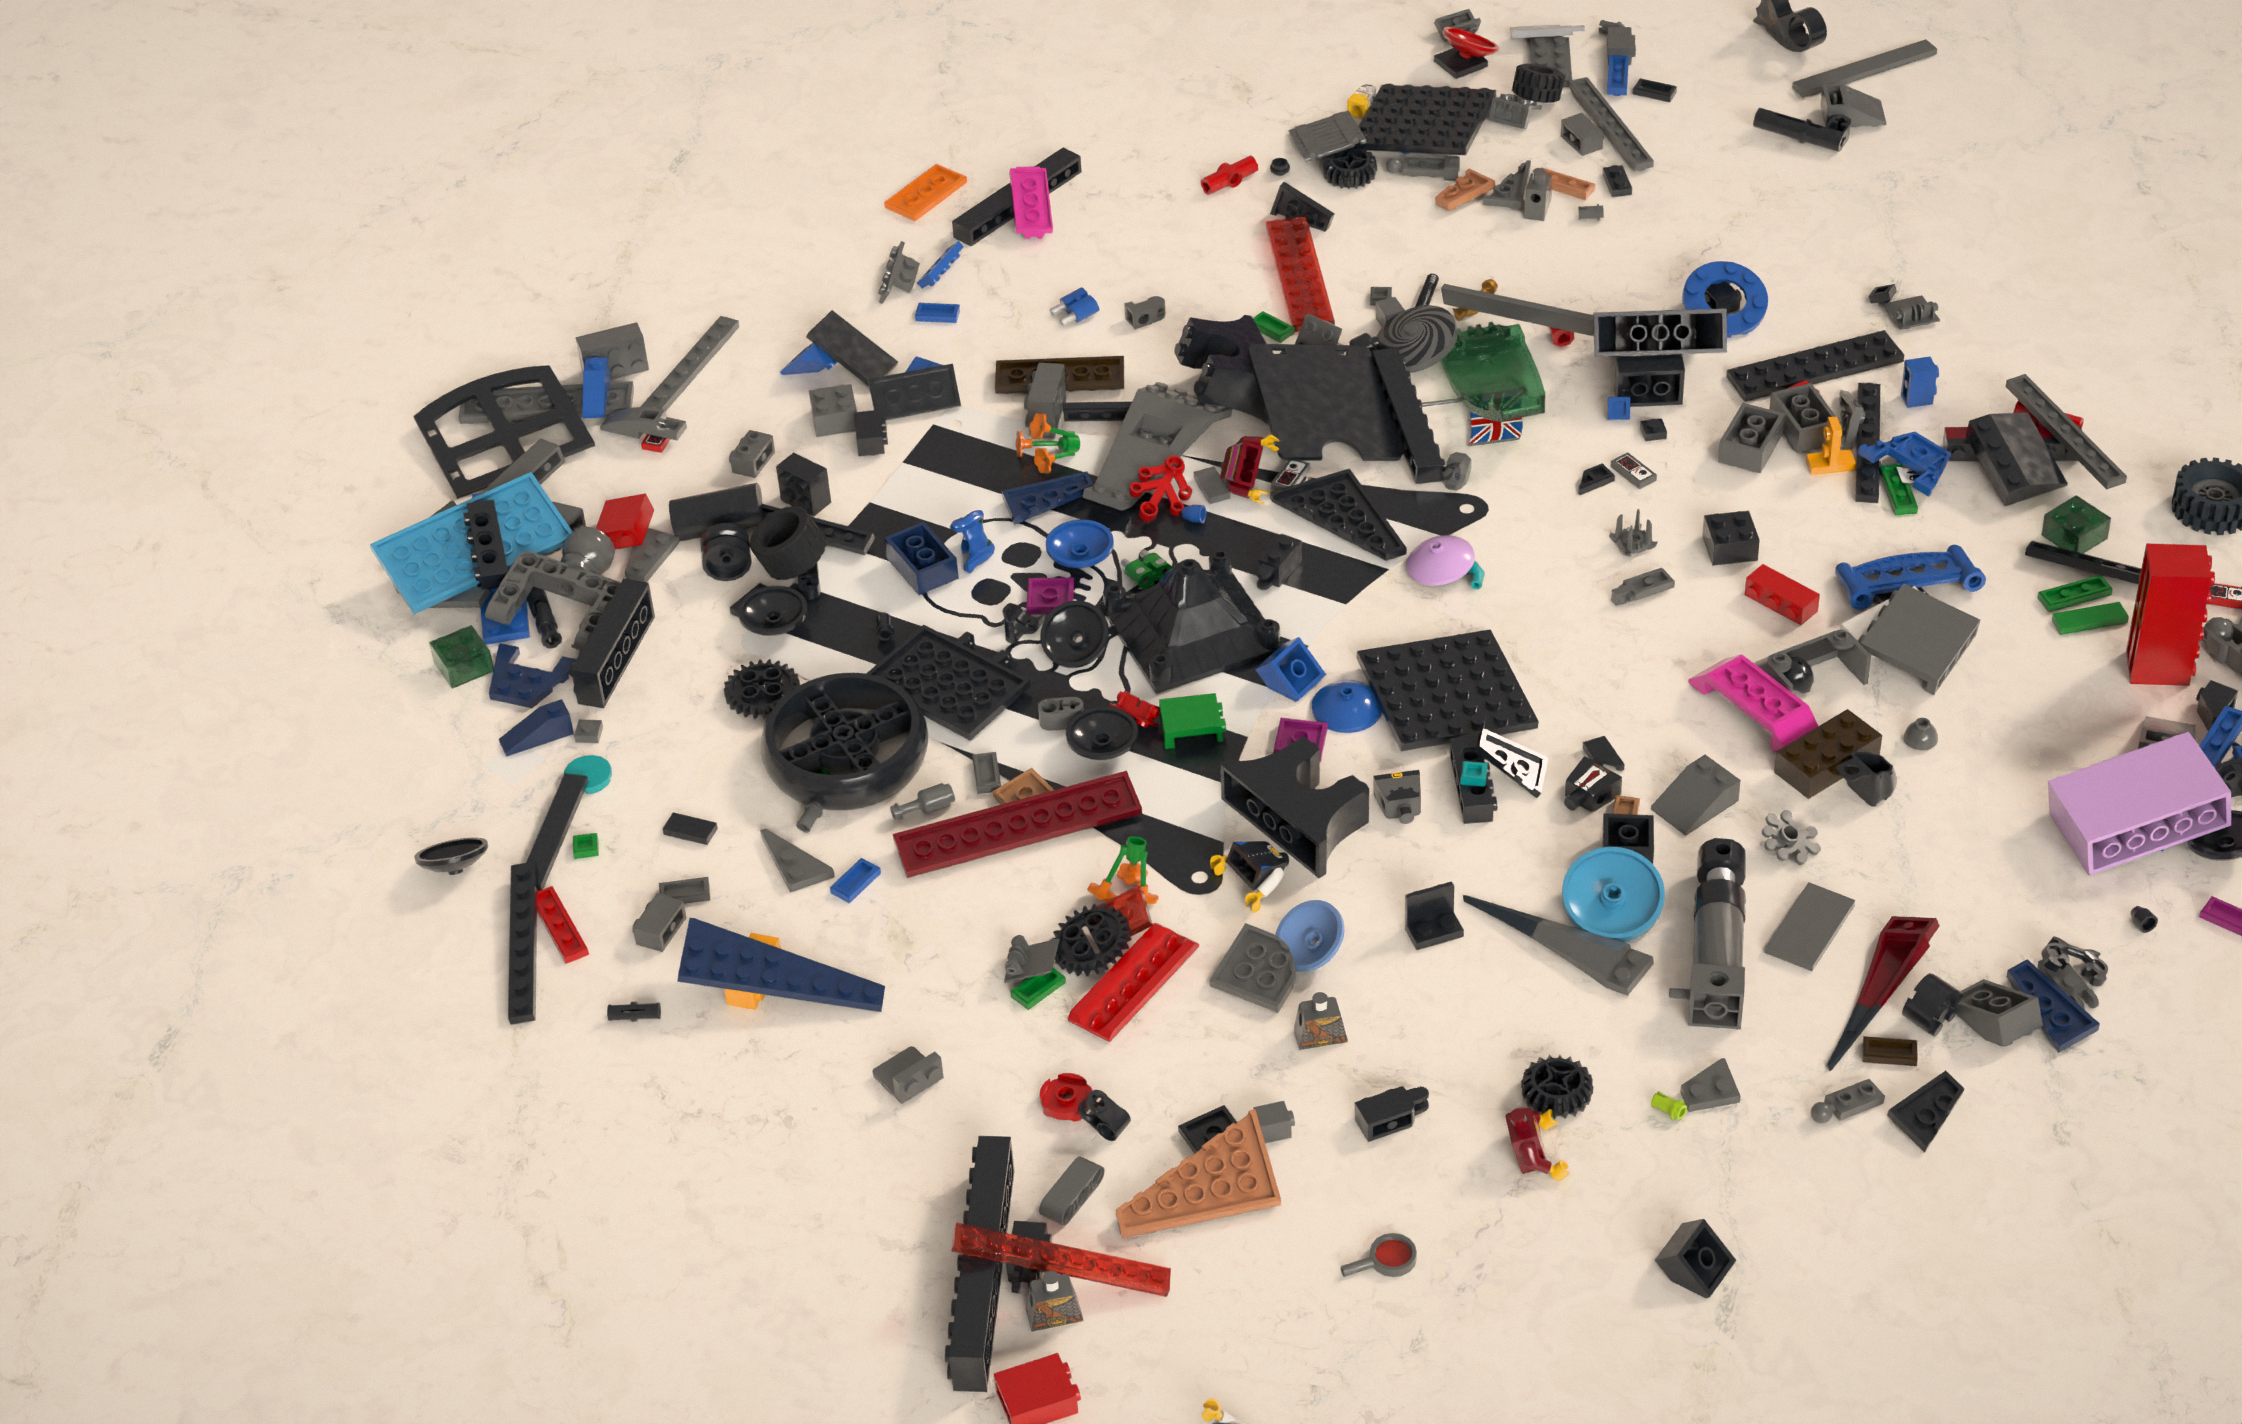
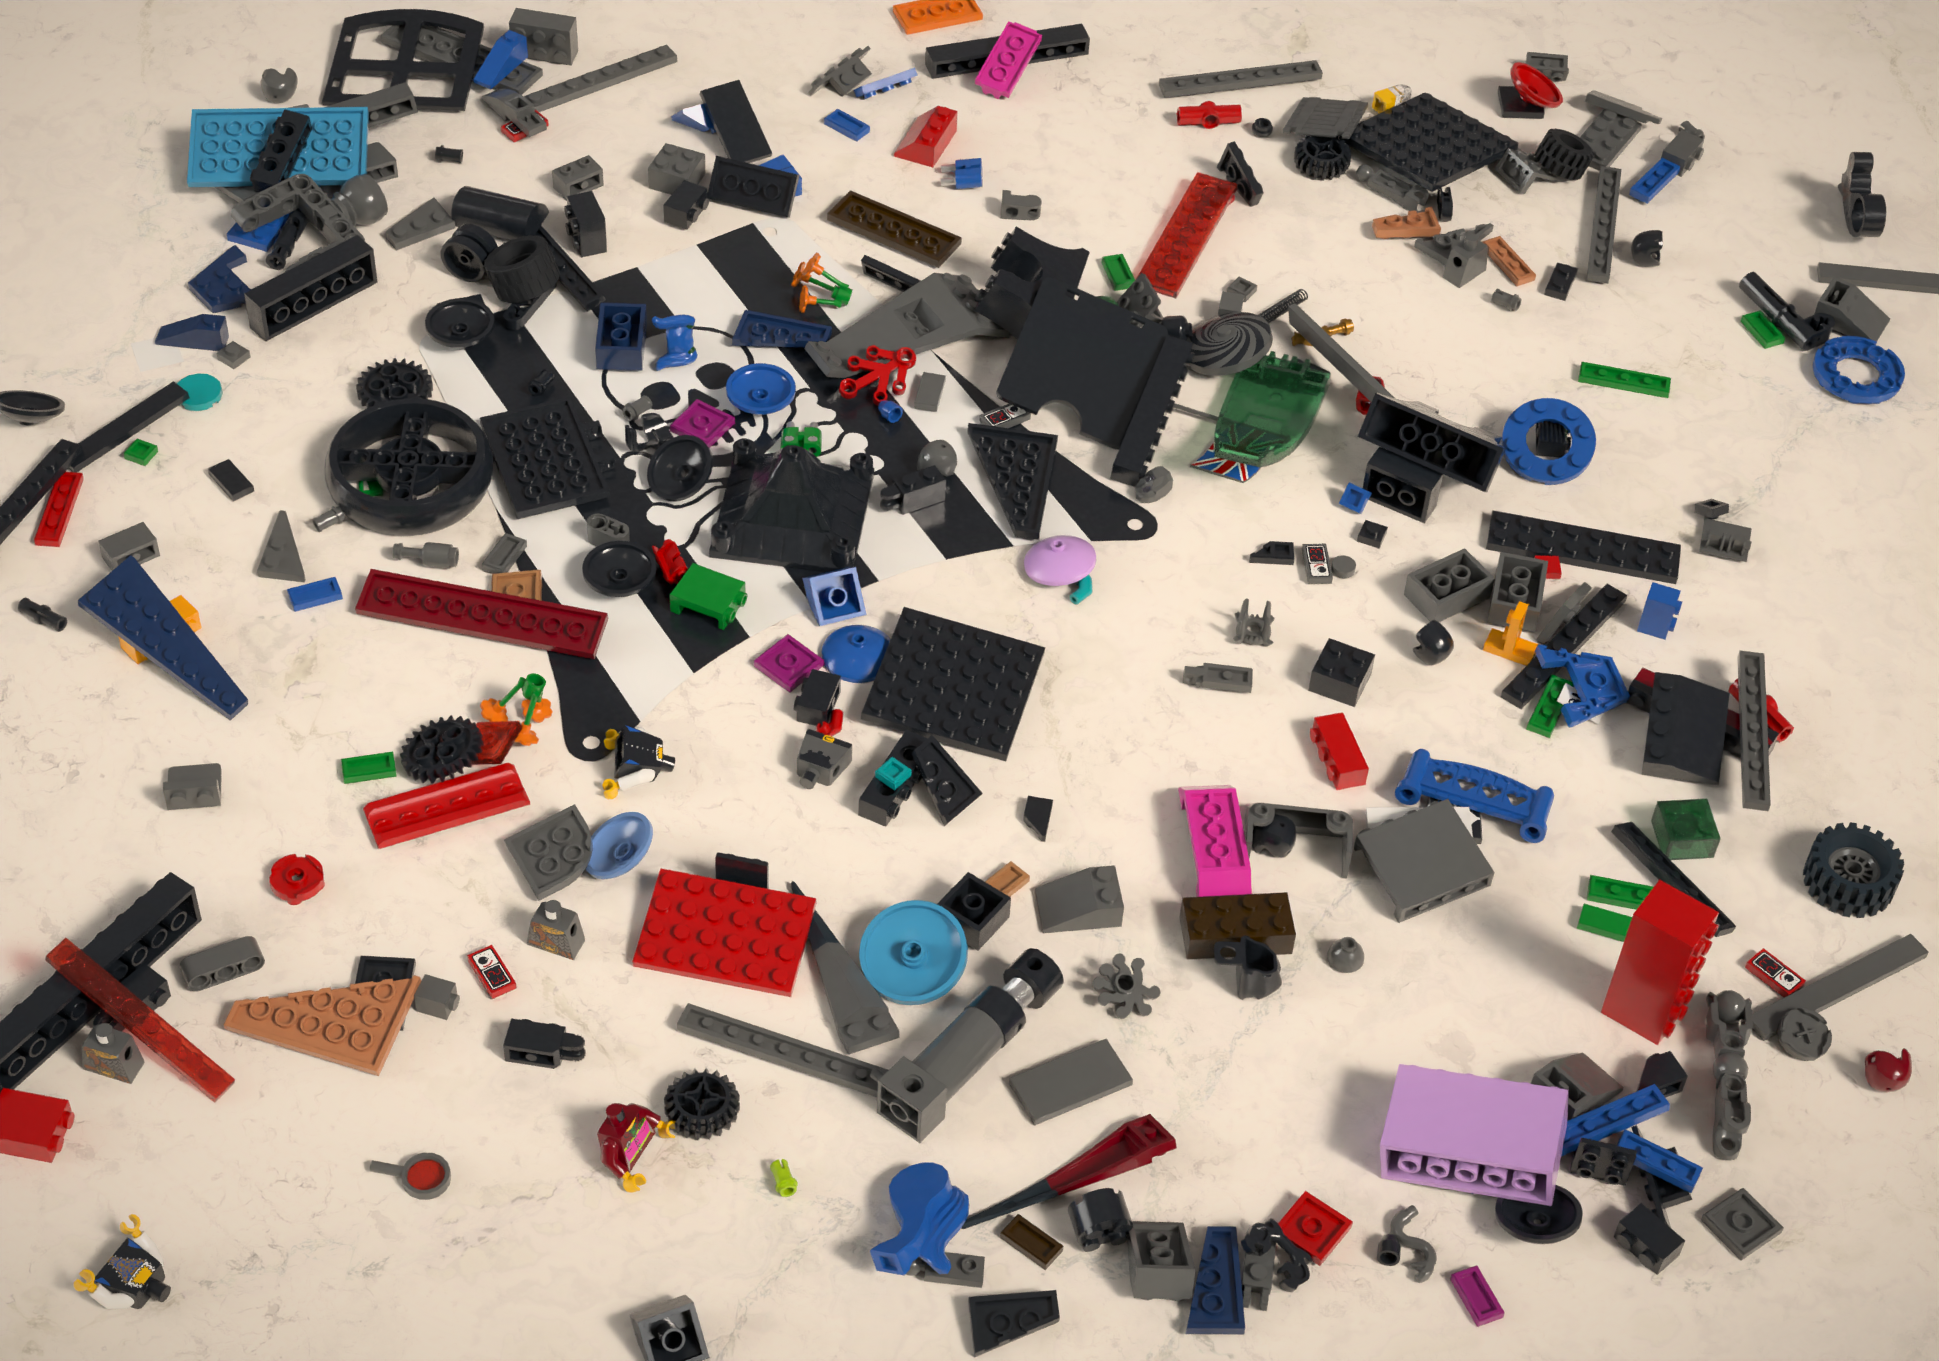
camera: 25 degrees right, 5 degrees up
clear green brick [429,625,494,689] -> none
red brick [596,493,654,549] -> none
dark grey tile [659,877,711,904] -> none
dark grey hinge [1004,935,1059,983] -> none
dark grey brick [1024,363,1066,438] -> none
black piece [1078,1090,1131,1141] -> none
dark red torso [1220,435,1280,504] -> none
black piece [1221,736,1370,878] -> none
dark grey brick [1561,113,1604,156] -> none
black torso [1564,756,1622,812] -> none
black tile [1633,78,1677,102] -> none
dark grey wing [1680,1058,1741,1112] -> none
none -> dark grey helmet [260,68,298,103]
none -> black pin [435,145,463,163]
none -> tile [467,945,517,999]
none -> dark grey pin [622,395,652,421]
none -> red plate [632,868,817,997]
none -> dark grey plate [677,1003,889,1097]
none -> black brick [793,669,841,726]
none -> red arm [816,709,843,737]
none -> blue animal [870,1162,970,1276]
none -> red slope [894,106,958,168]
none -> dark grey helmet [917,440,957,476]
none -> dark grey plate [1159,60,1323,98]
none -> red plate [1278,1190,1353,1266]
none -> dark grey tile [1331,555,1356,578]
none -> dark grey animal [1390,1205,1437,1283]
none -> black helmet [1413,620,1454,666]
none -> black piece [1437,187,1453,221]
none -> green tile [1578,361,1671,398]
none -> black helmet [1631,230,1663,267]
none -> green tile [1741,310,1785,349]
none -> blue plate [1813,336,1905,404]

